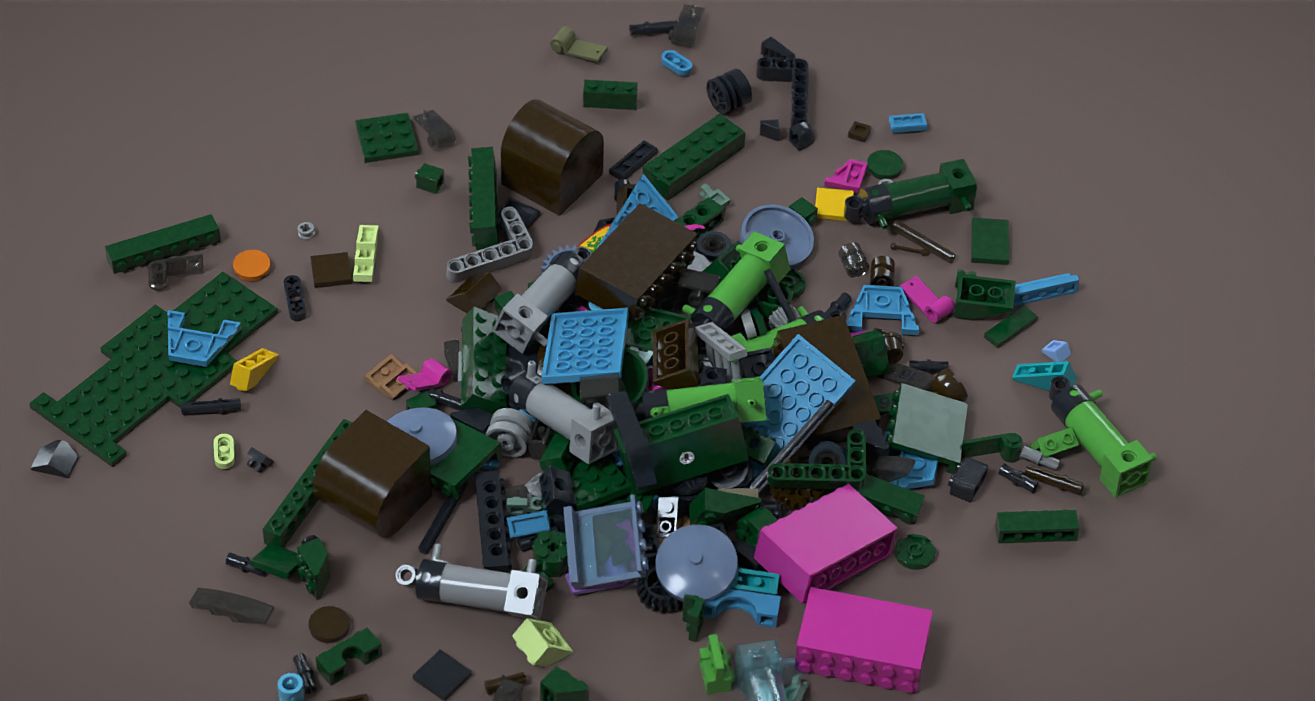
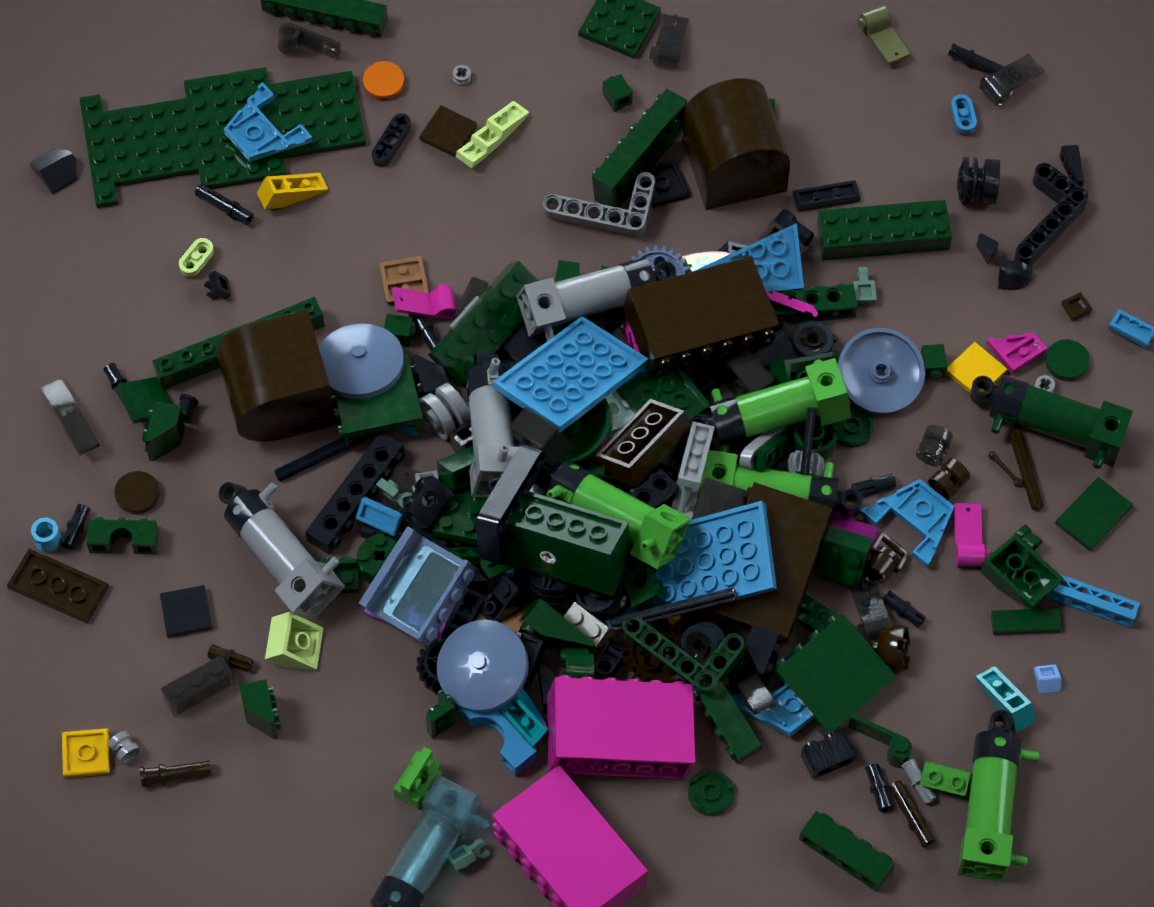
camera: 40 degrees right, 15 degrees up
dark brown slope [446,271,502,314] -> none
dark green brick [583,79,638,110] -> none

